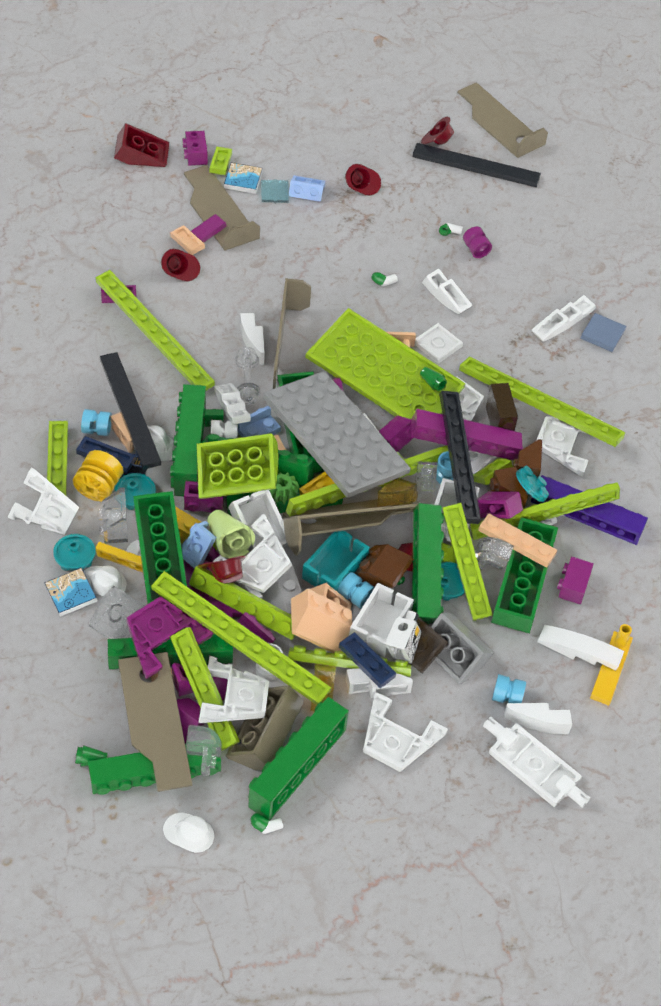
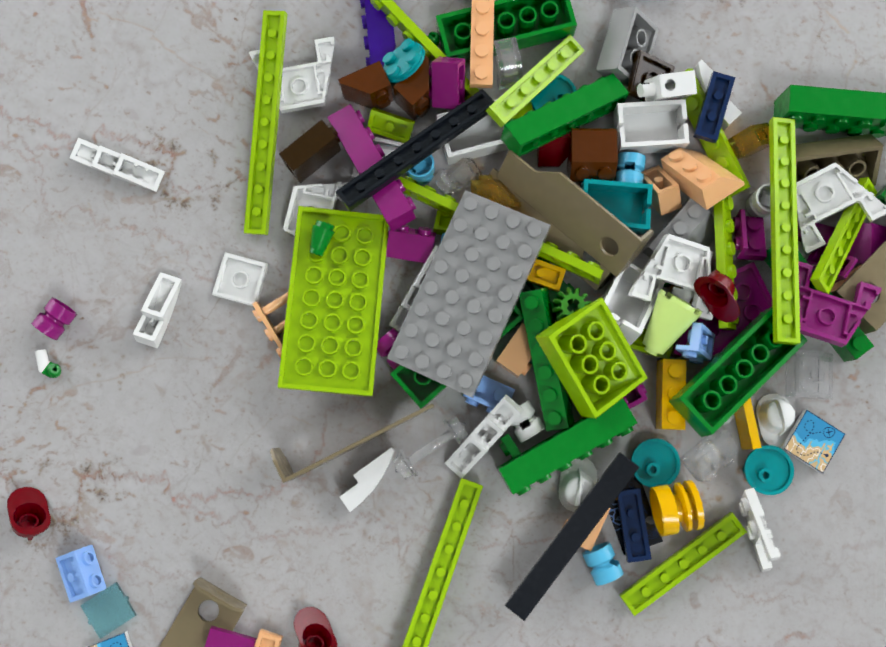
camera: 115 degrees left, 30 degrees up
white wing [363,692,448,772] -> none
arm [371,272,398,287] -> none
sand blue tile [580,313,627,352] -> none

